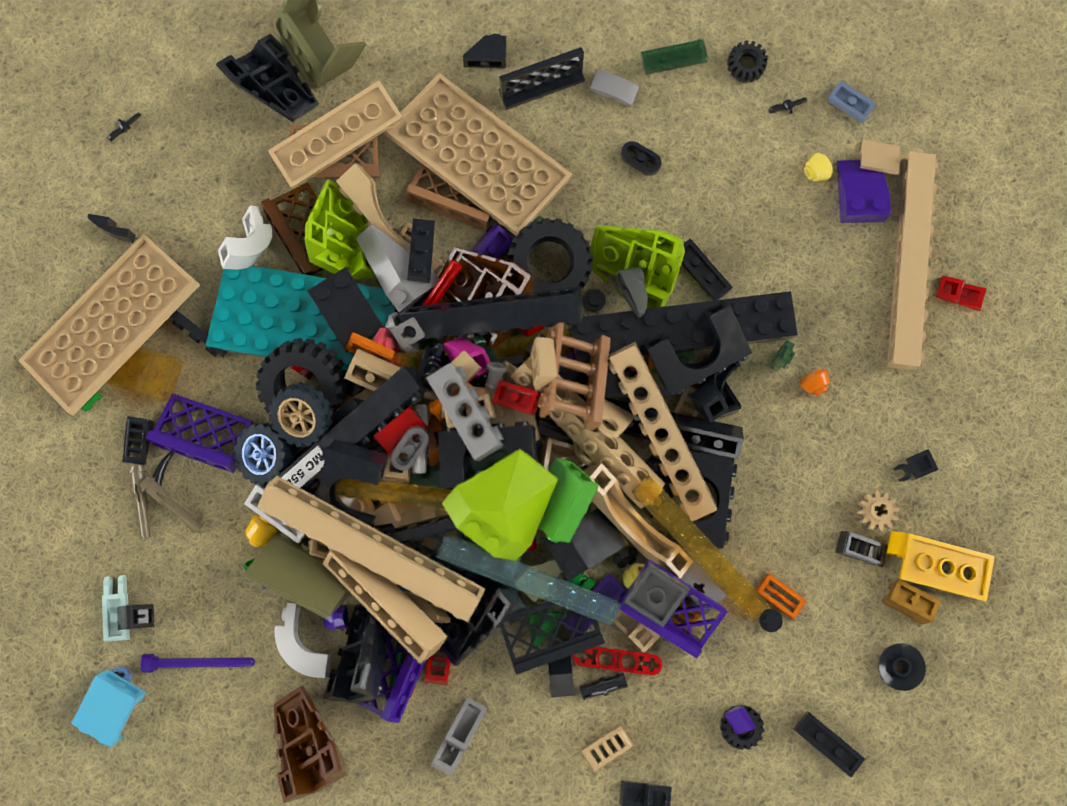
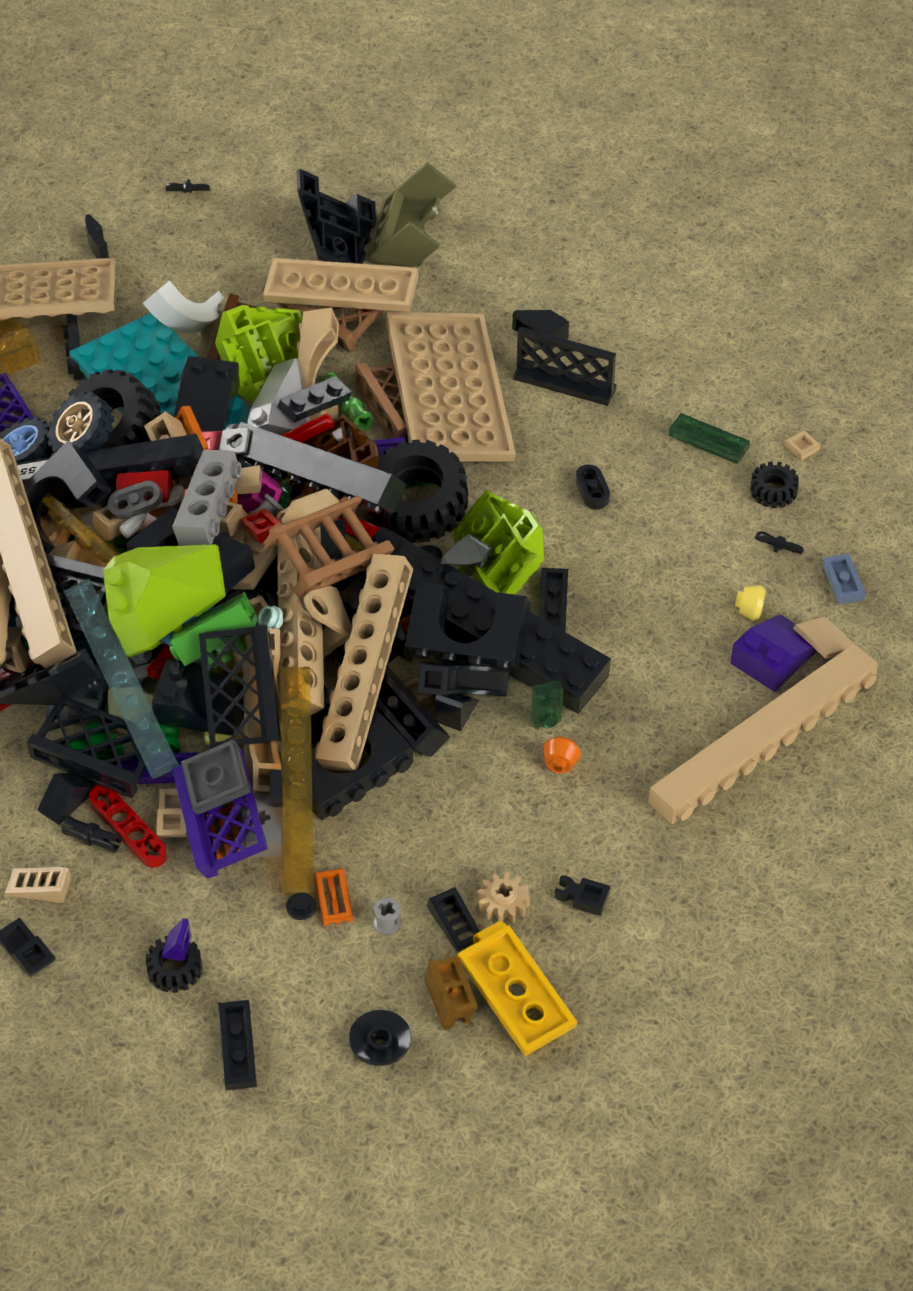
camera: 40 degrees right, 30 degrees down
light grey slope [589,69,639,106] -> none
red slope [936,276,987,311] -> none
none -> black fence [199,625,281,749]
none -> light aqua plate [257,606,283,629]
none -> black tile [270,770,283,807]
none -> bright green pin [322,372,373,431]
none -> light grey bush [373,897,400,935]
none -> tan tile [784,431,821,461]

